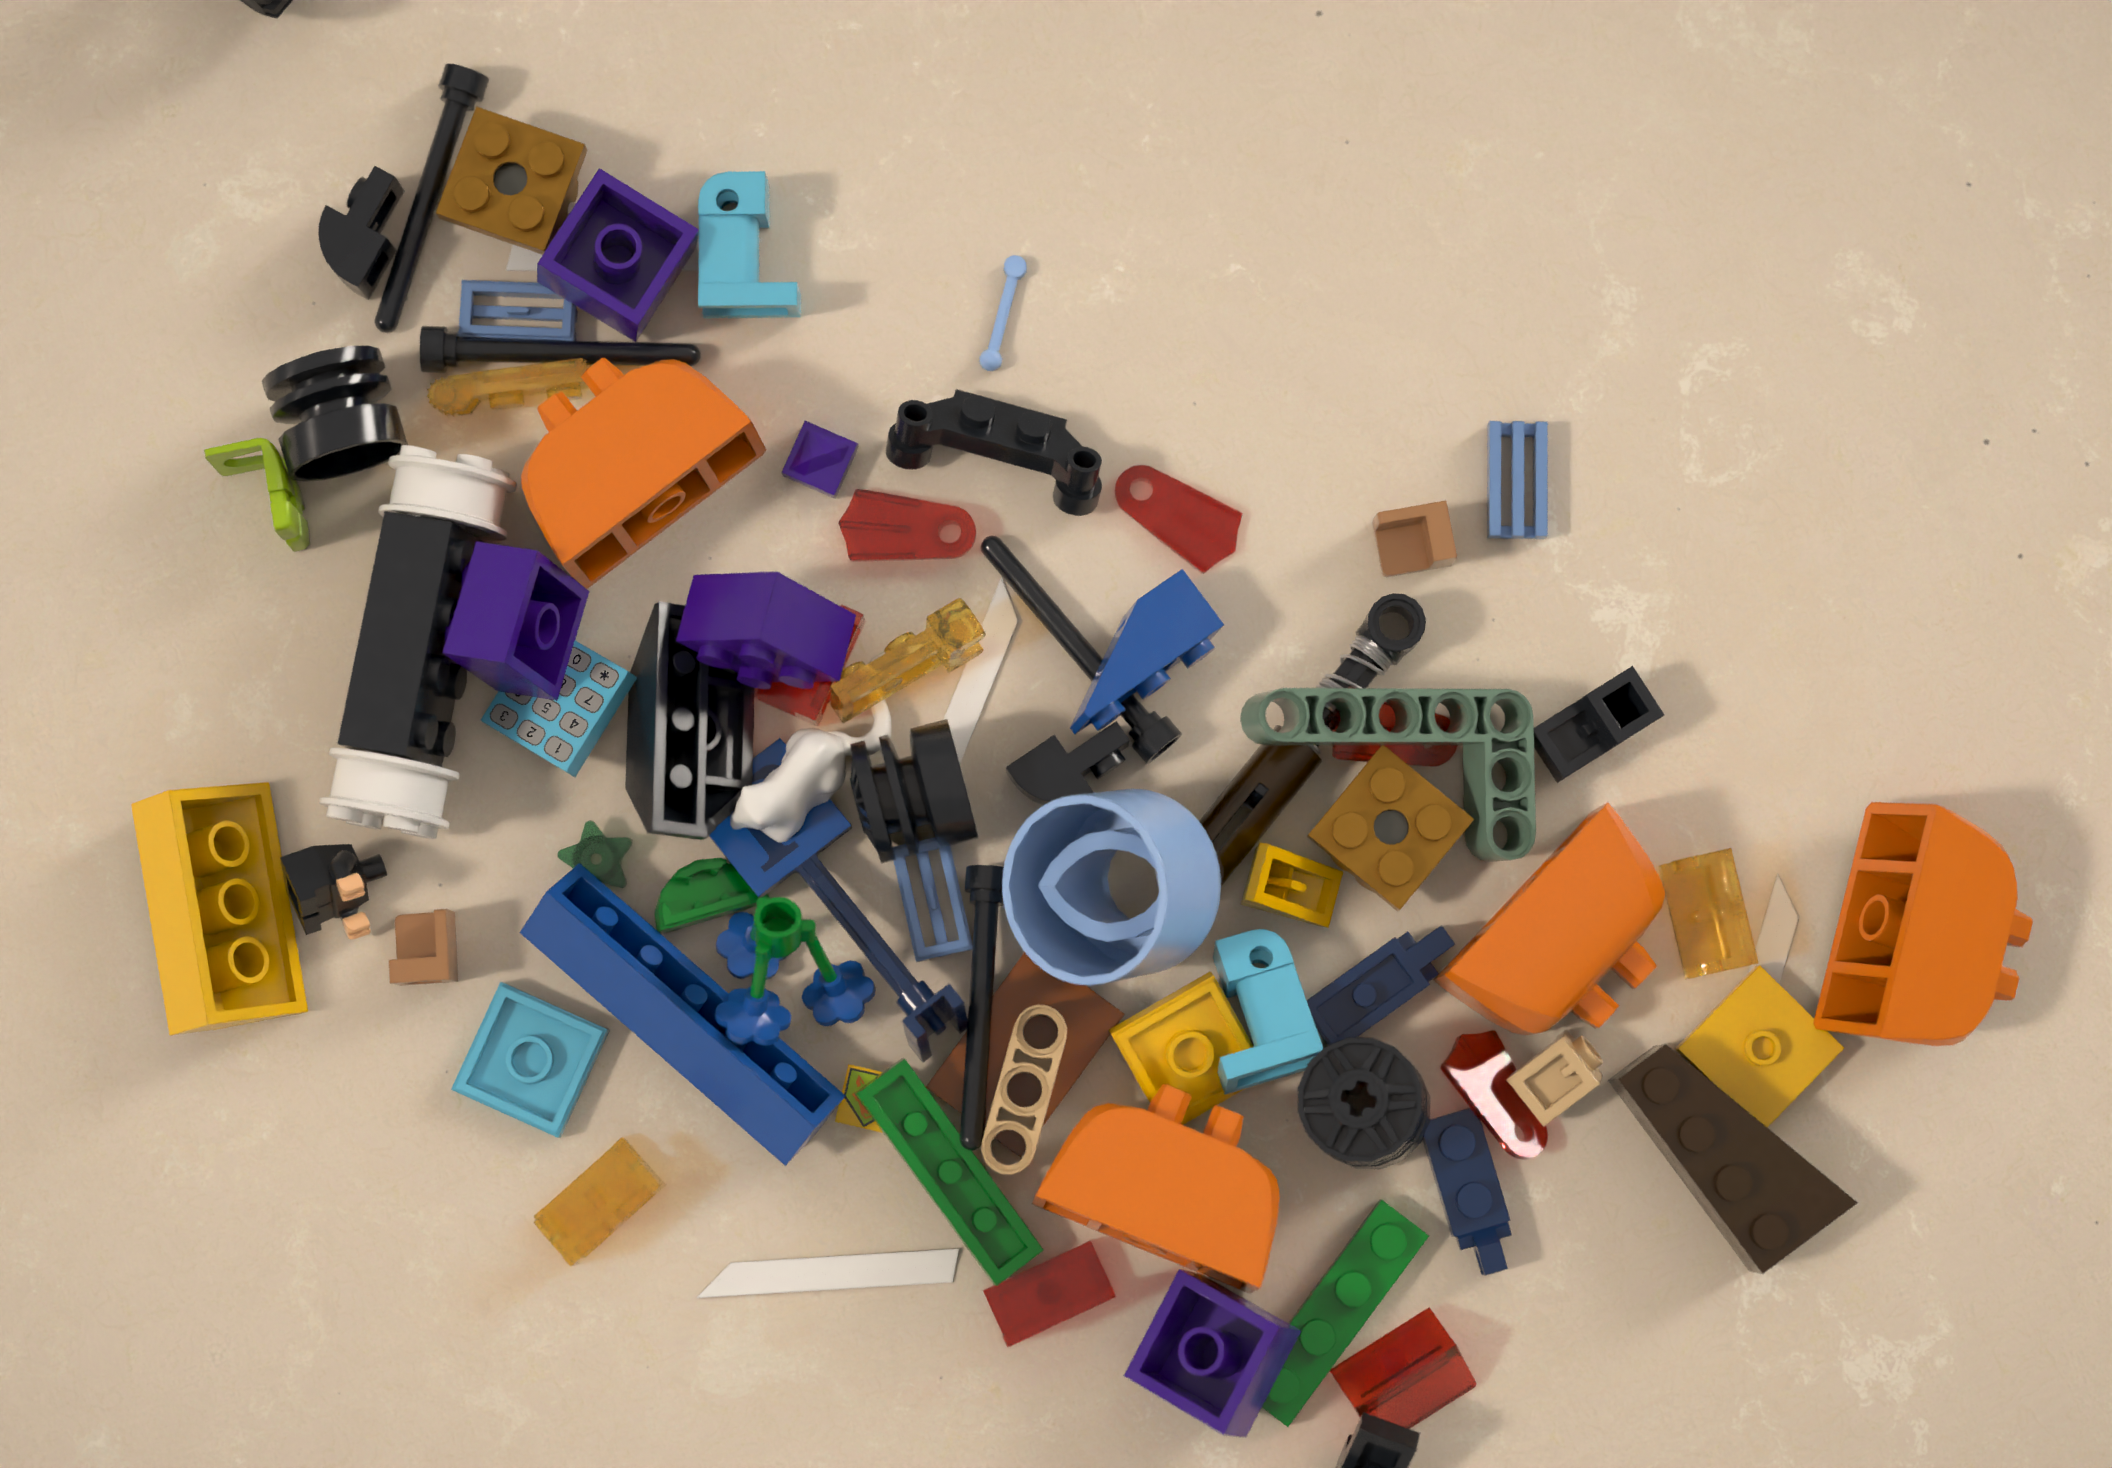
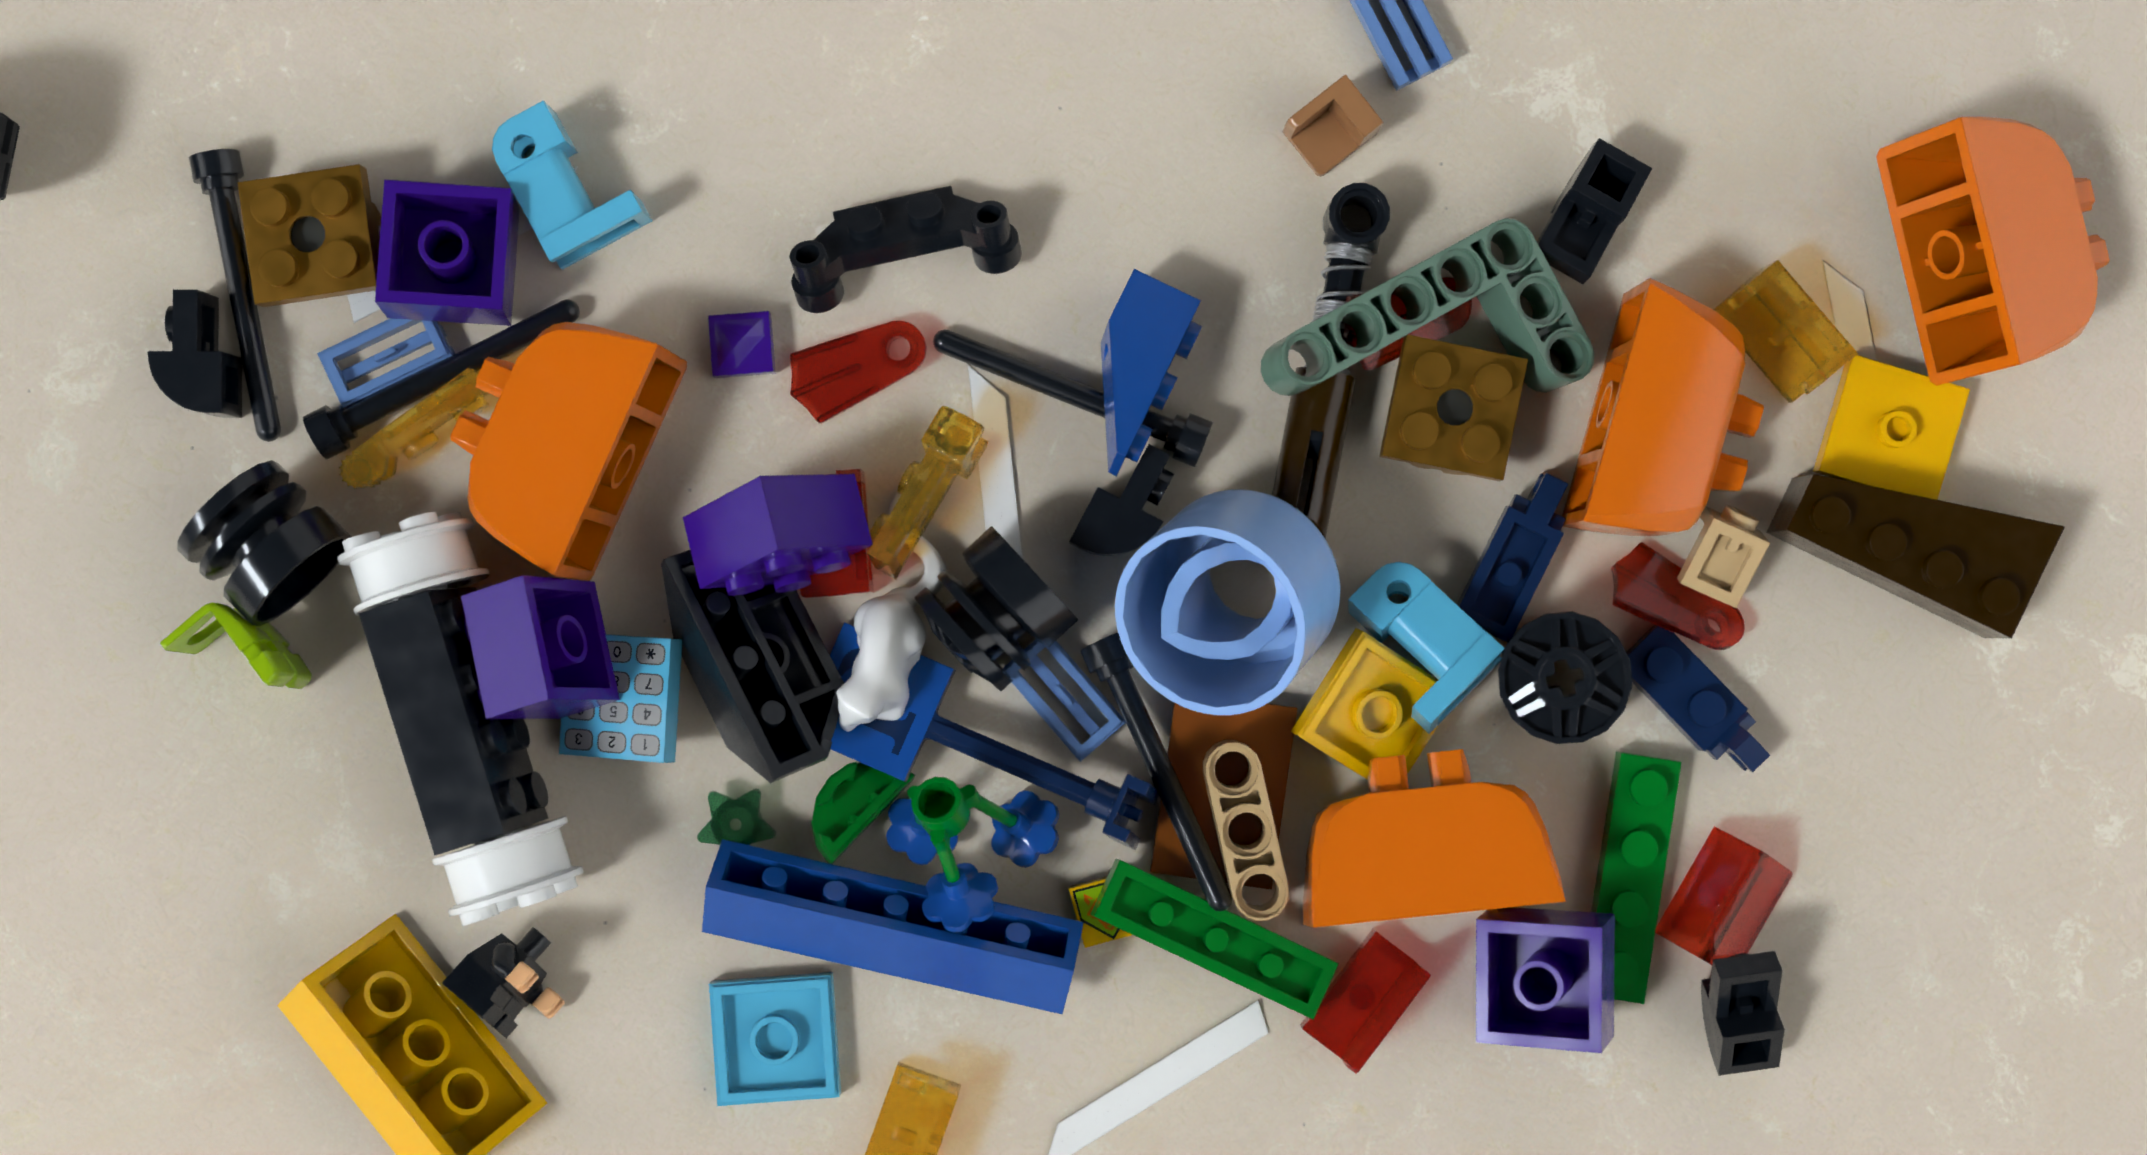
camera: 25 degrees left, 5 degrees up
medium nougat panel [389,909,458,986] -> none
light blue hinge [979,255,1027,371] -> none
clear red piece [1115,465,1242,574] -> none
yellow slope [1240,842,1343,928] -> none

